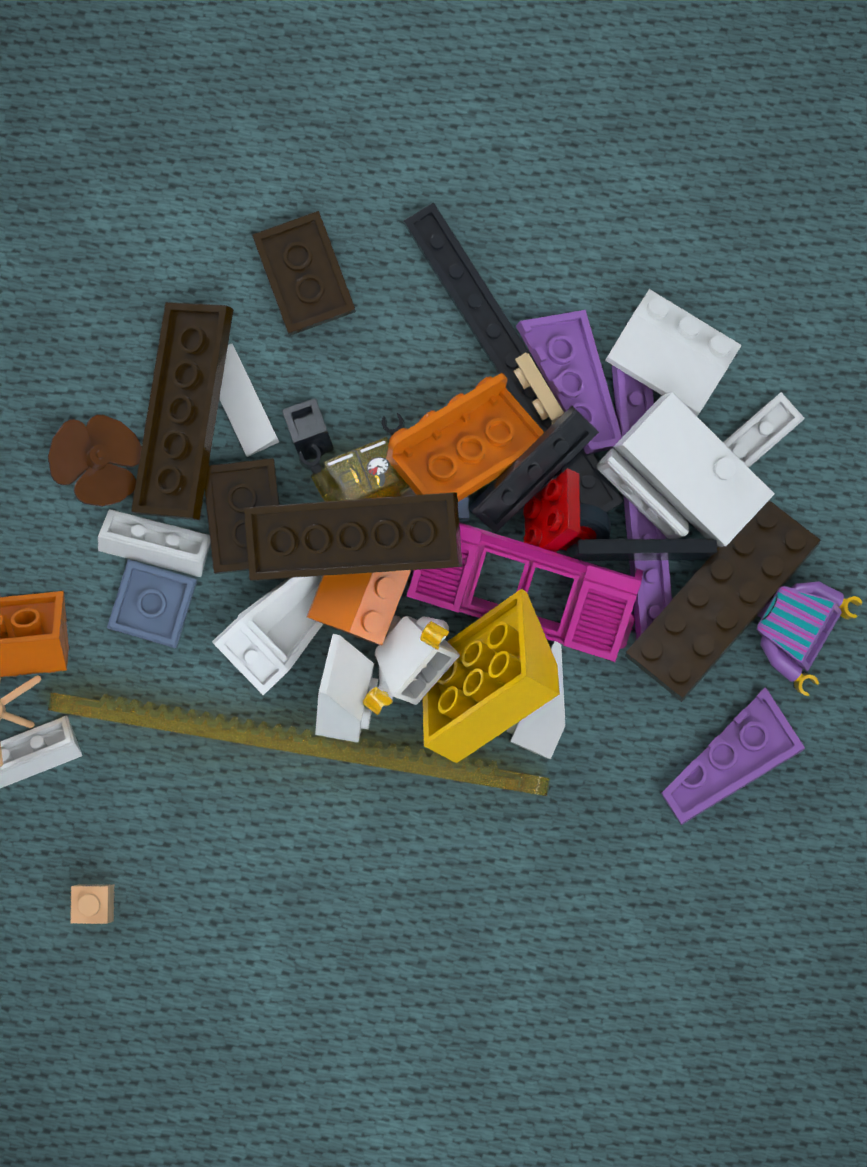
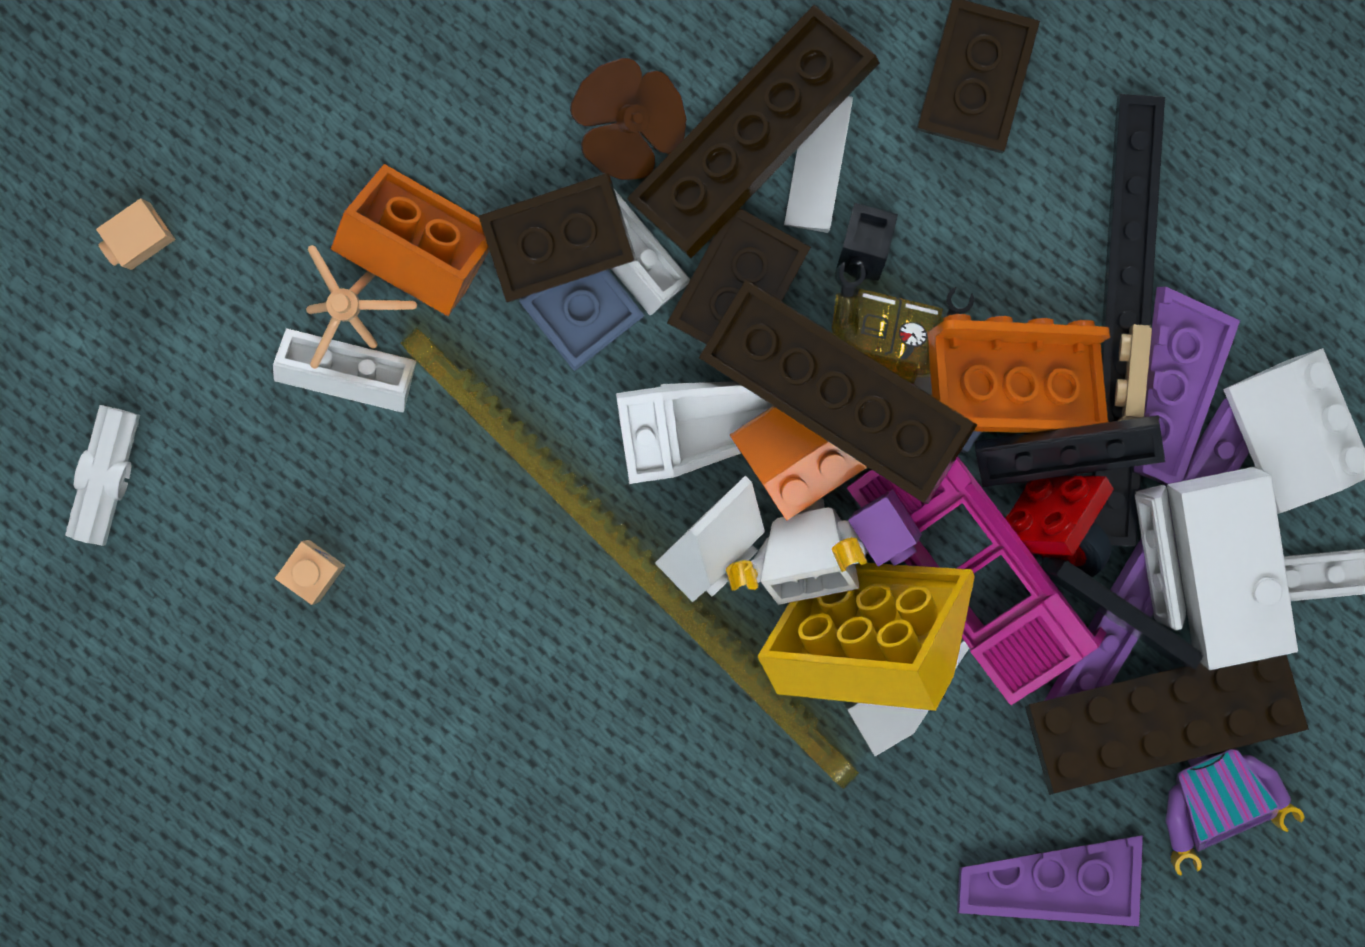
camera: 40 degrees right, 5 degrees up
none -> dark brown plate [479,173,637,302]
none -> medium lavender brick [848,489,922,566]

